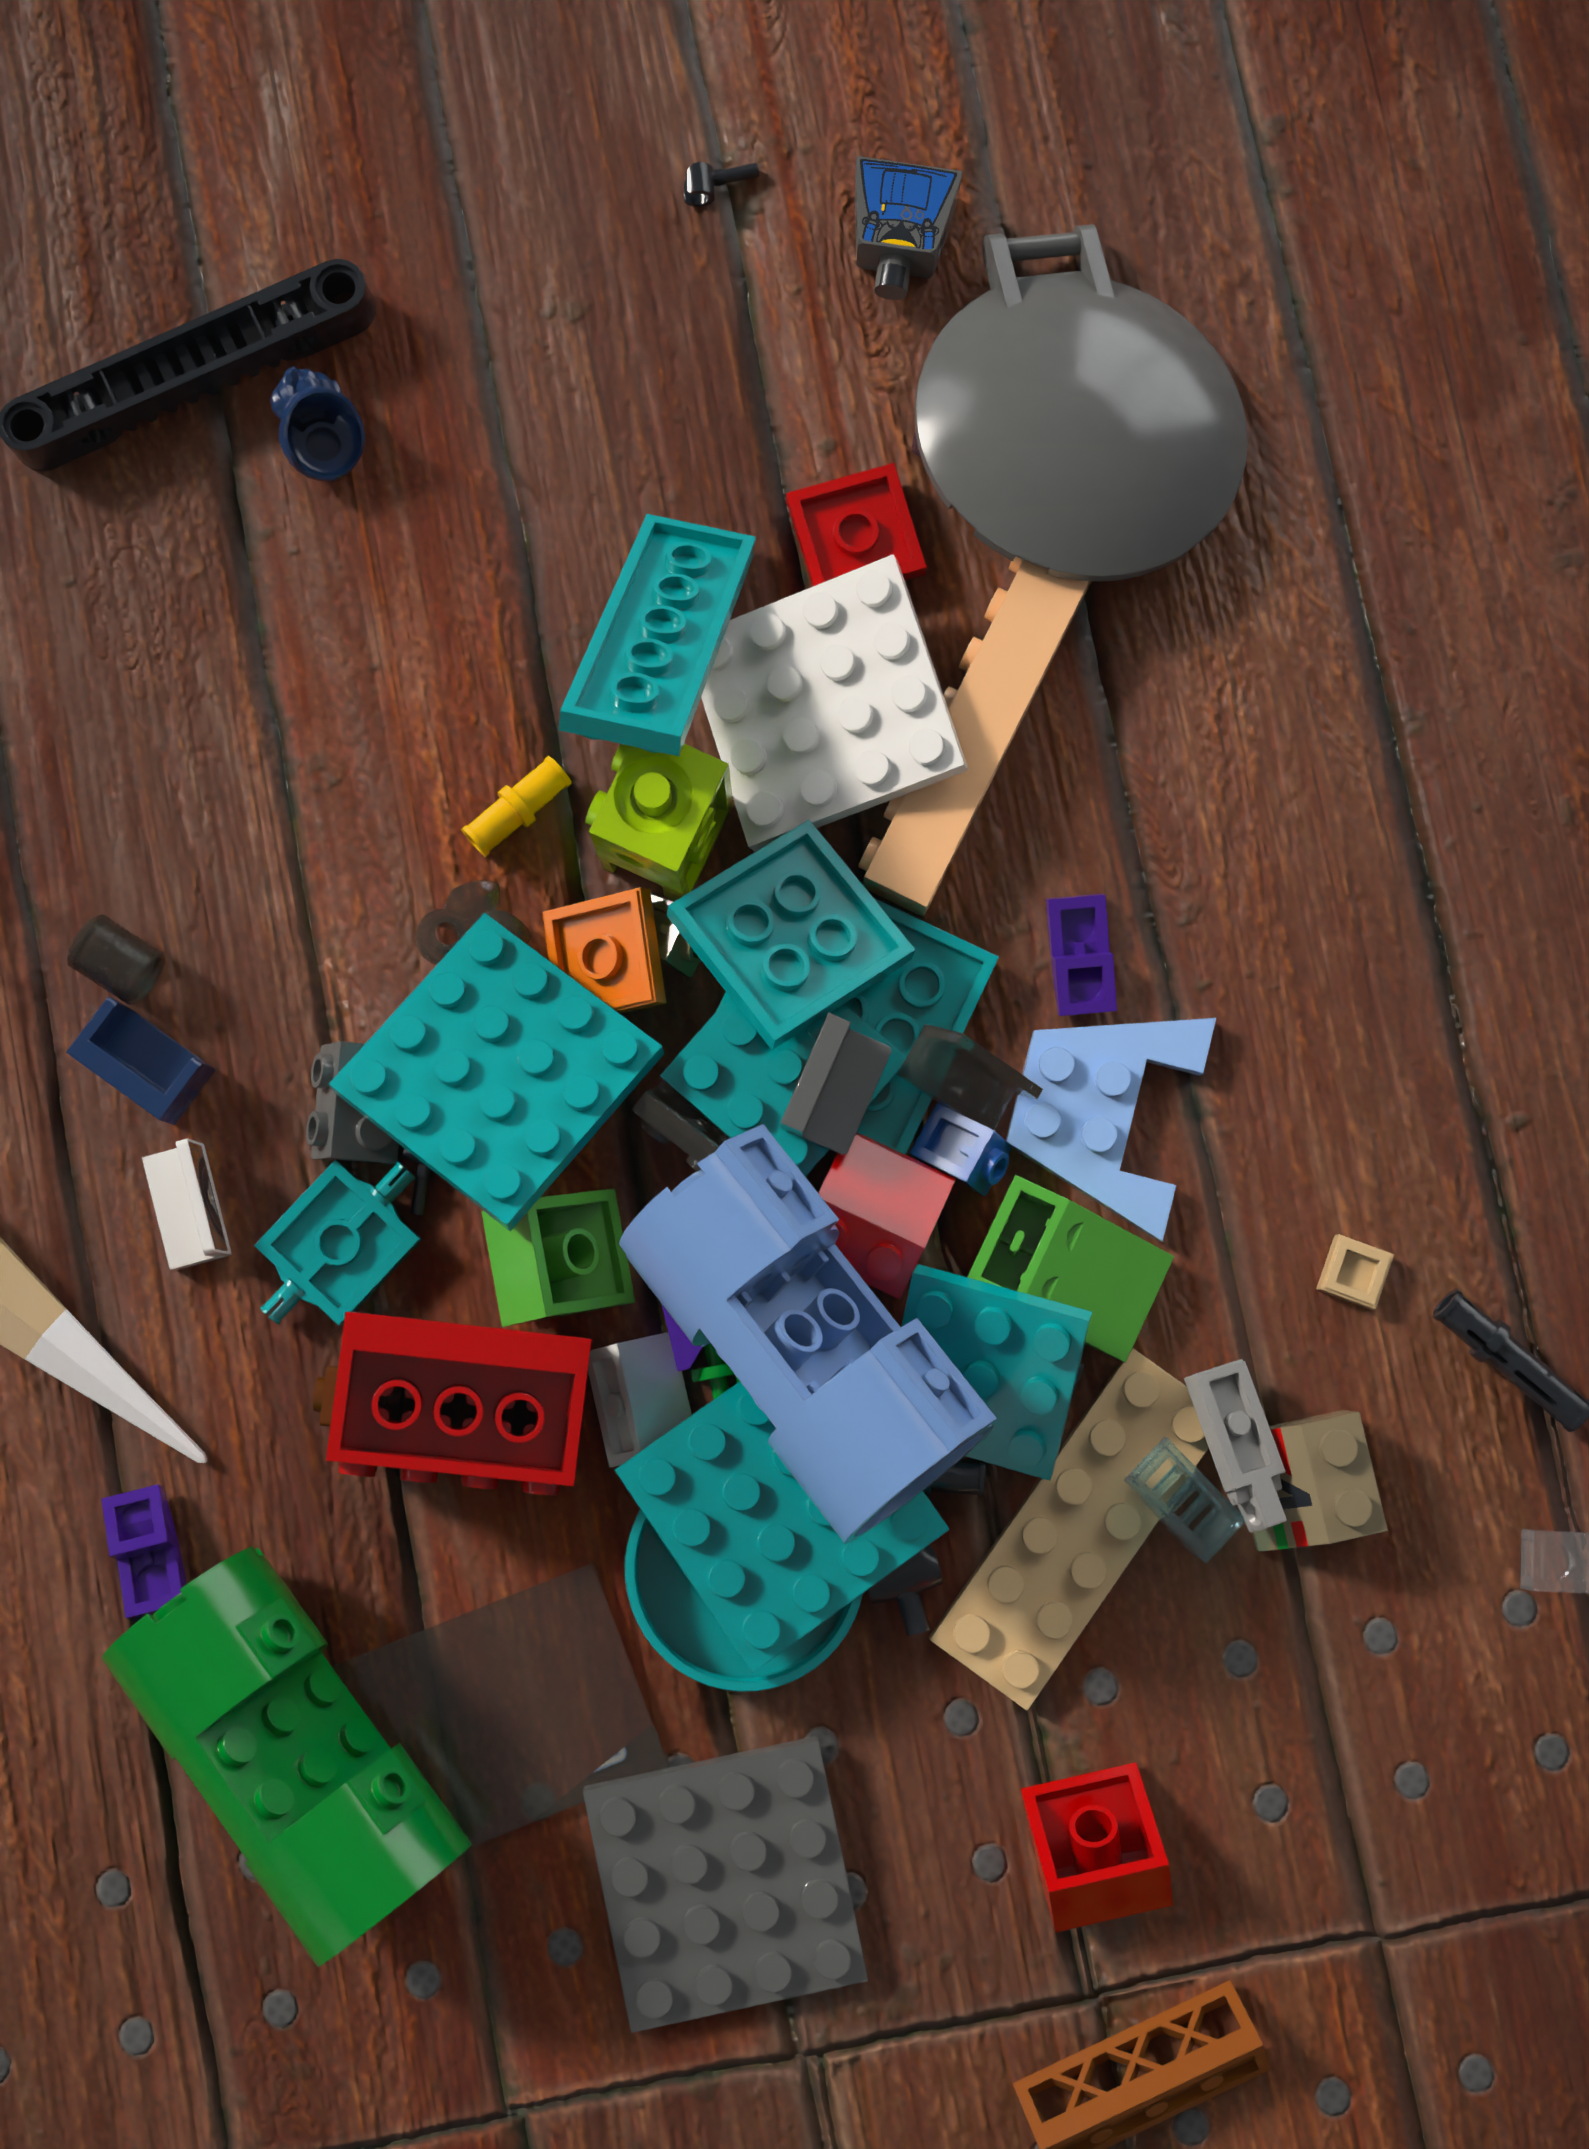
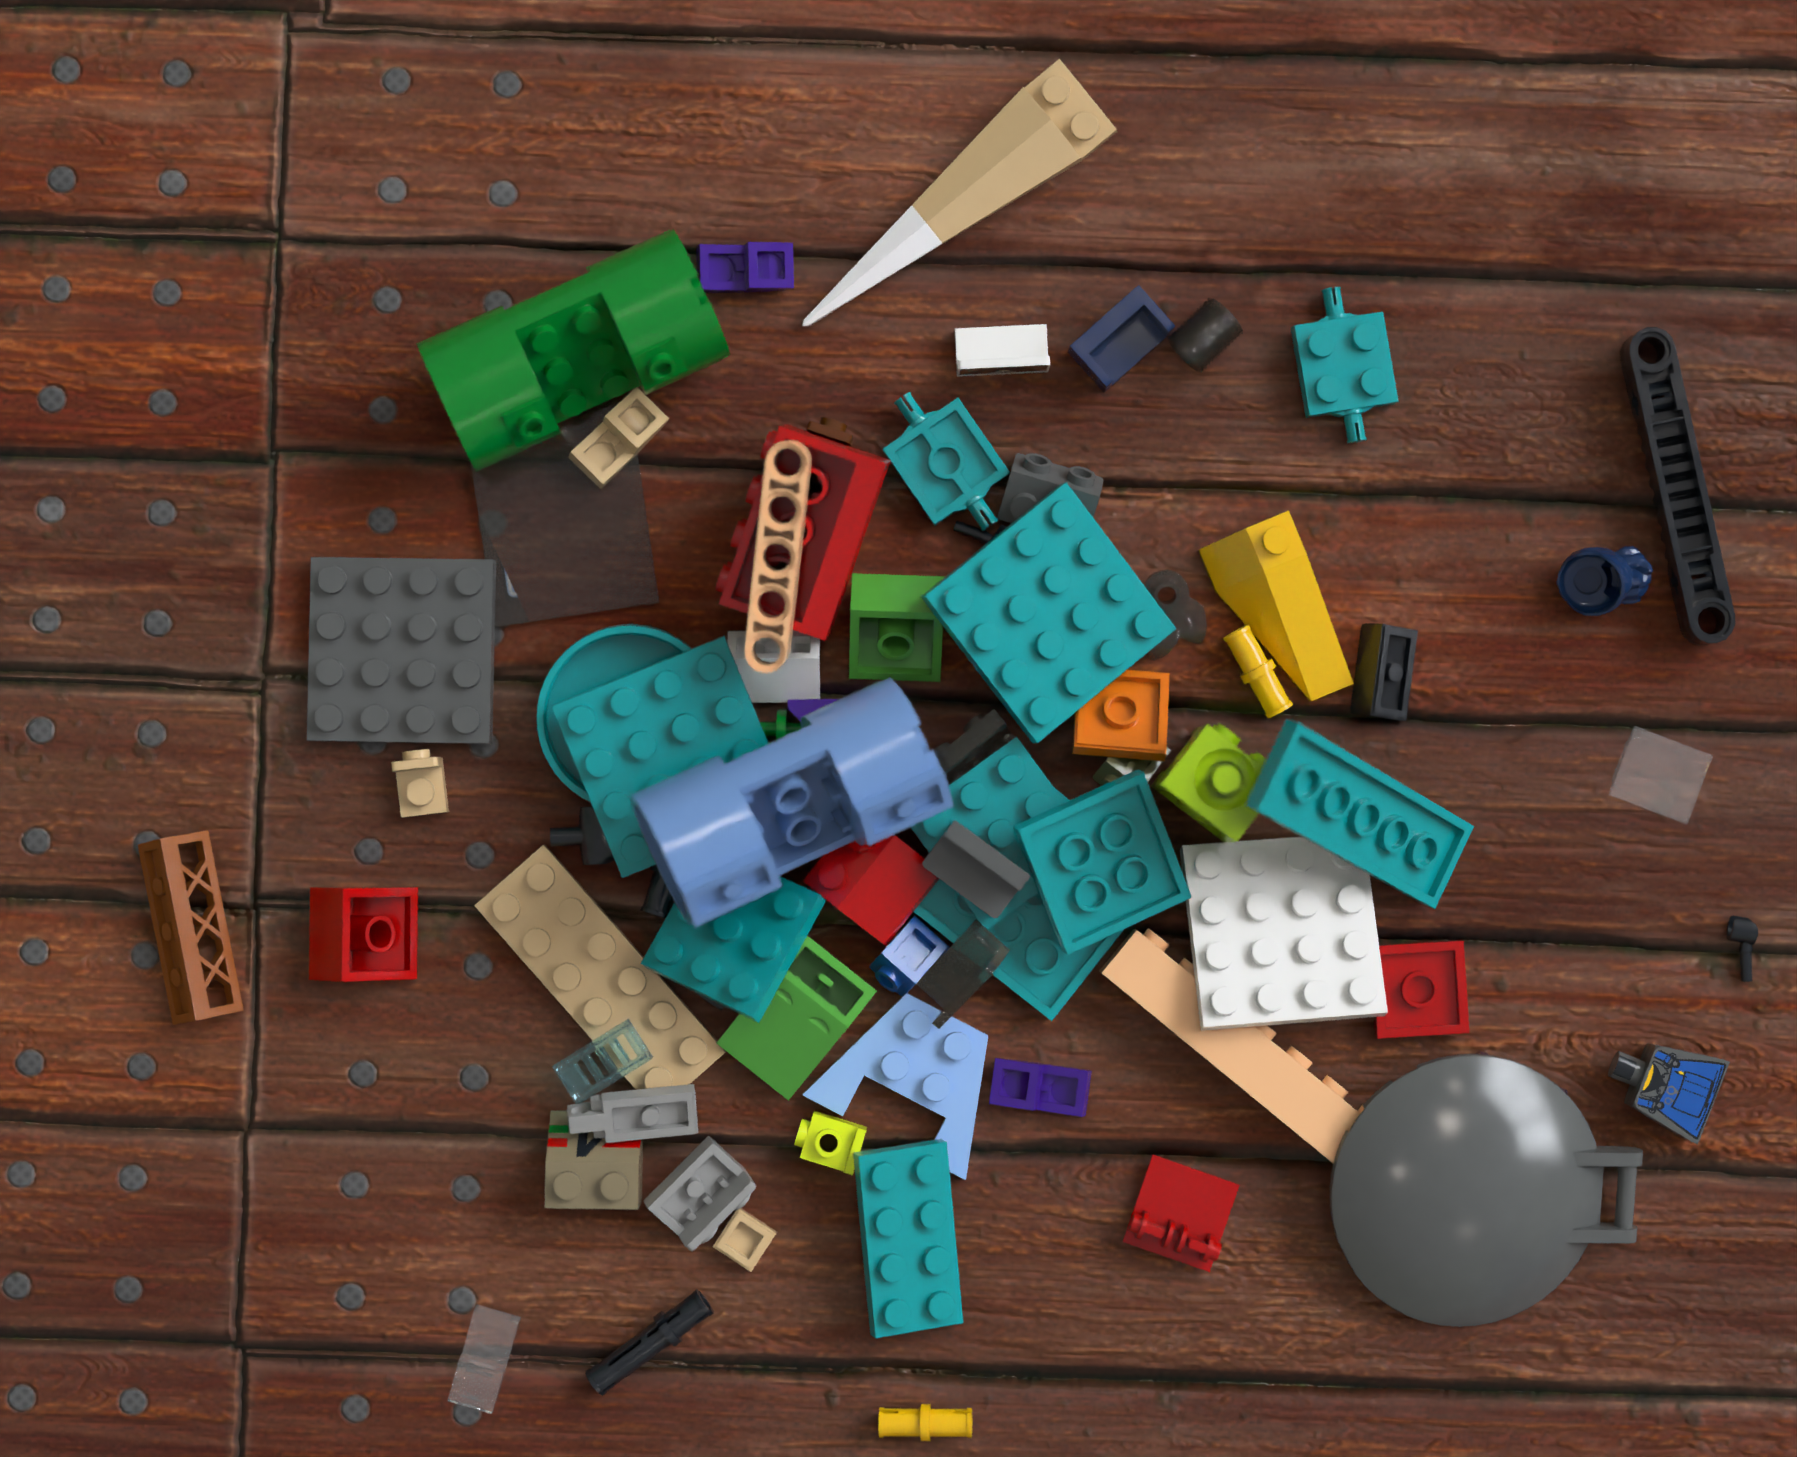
camera: 100 degrees right, 5 degrees up
none -> tan bracket [391,749,449,818]
none -> tan slope [568,387,669,489]
none -> light grey bracket [643,1135,756,1252]
none -> light nougat beam [744,440,812,673]
none -> neon yellow brick [794,1111,867,1175]
none -> teal plate [853,1139,963,1338]
none -> yellow pin [878,1404,973,1441]
none -> red hinge [1122,1154,1240,1272]
none -> yellow wedge [1198,511,1354,702]
none -> teal plate [1291,287,1399,444]
none -> black slope [1350,623,1418,721]
none -> clear piece [1608,726,1713,824]

